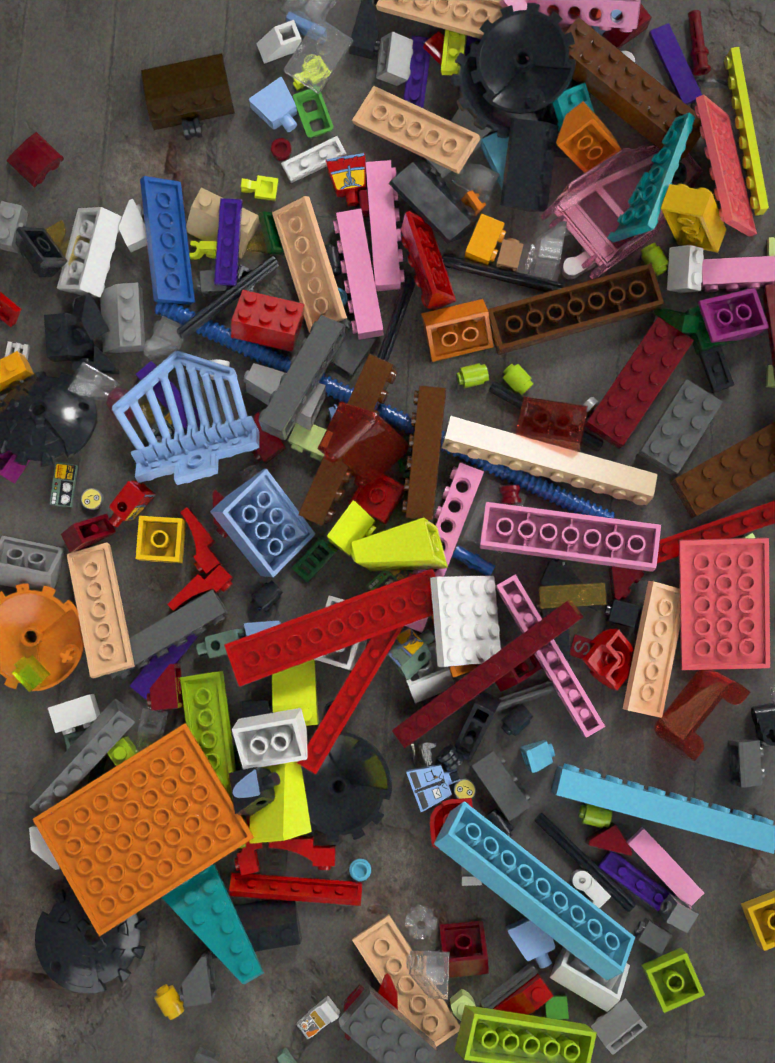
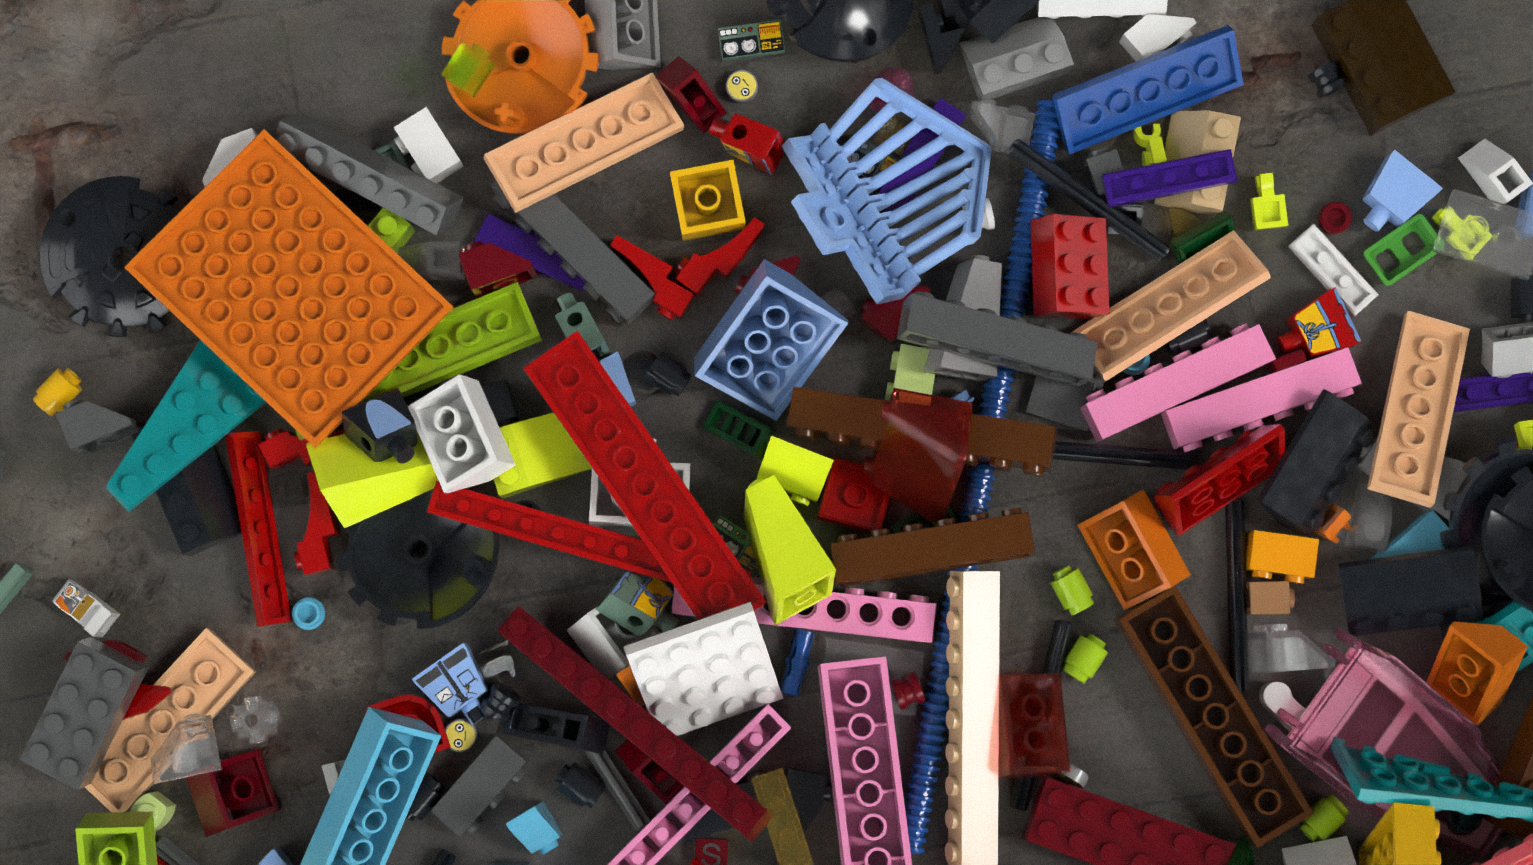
camera: 70 degrees right, 0 degrees up
clear slope [68,362,120,401] -> none

